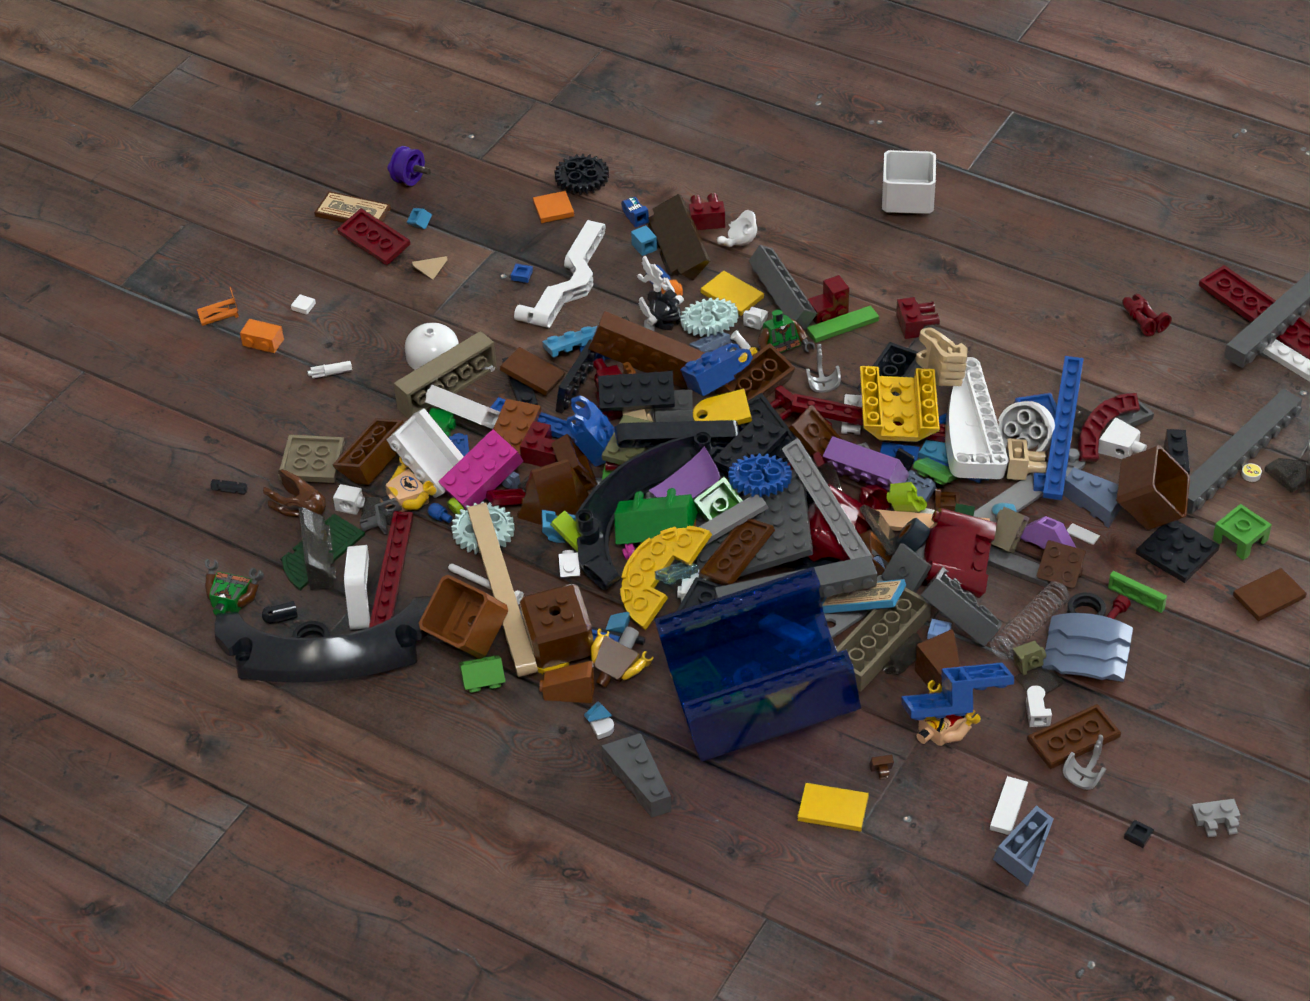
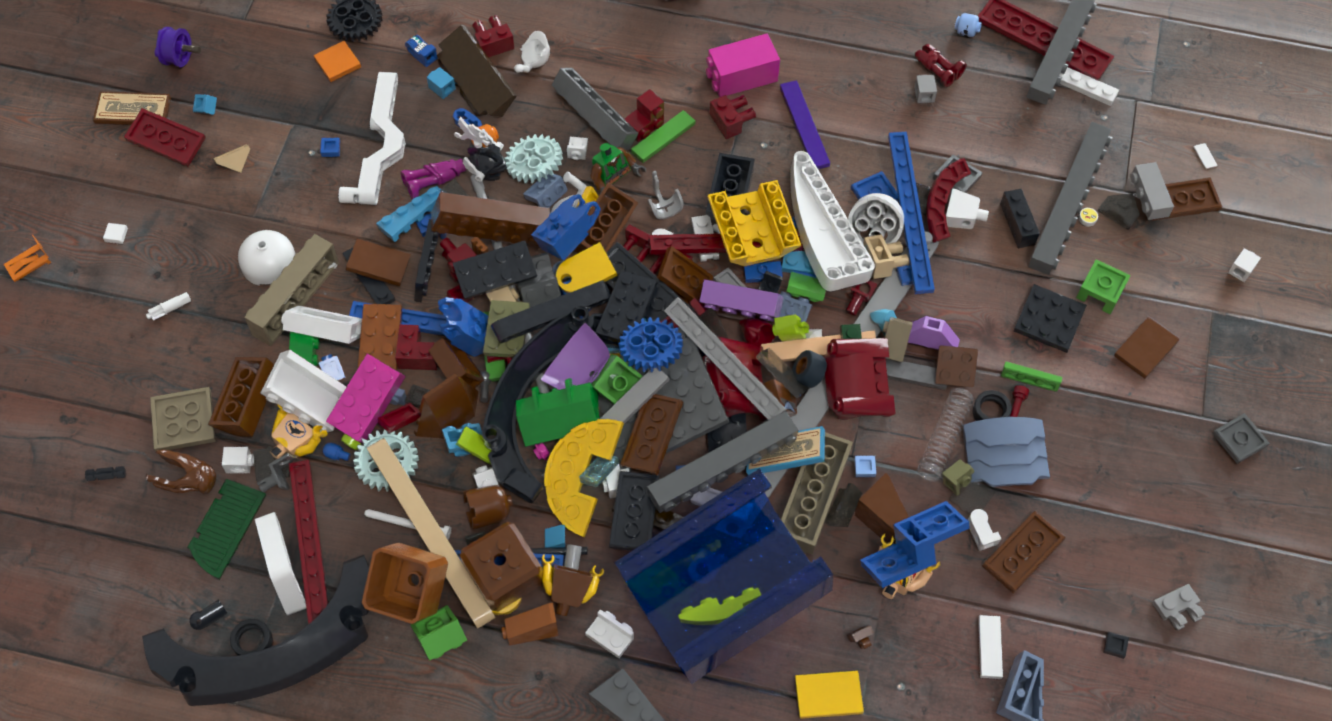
camera: 20 degrees left, 15 degrees up
torso [205,559,264,615] -> none
orange brick [240,319,284,353] -> none
clear smoke slope [299,507,336,590] -> none
dark azure slope [584,701,612,722] -> none
white tile [590,717,614,740] -> none
yellow tile [701,271,764,316] -> none
dark grey plate [881,543,932,593] -> none
tan piece [916,328,968,386] -> none
dark grey wedge [922,567,1002,647] -> none
reddish brown tile [934,489,960,511] -> none
sand blue wedge [1063,467,1122,528] -> none
light grey helmet [1063,735,1106,790] -> none
white window [1067,523,1100,545] -> none
reddish brown plate [1116,445,1190,530] -> none
none -> magenta piece [400,159,466,200]
none -> reddish brown cylinder [463,485,513,530]
none -> white bracket [585,610,634,658]
none -> dark pink brick [706,33,780,97]
none -> dark purple tile [780,80,830,169]
none -> dark red bracket [846,280,877,316]
none -> light grey brick [914,75,937,103]
none -> light blue head [955,13,982,37]

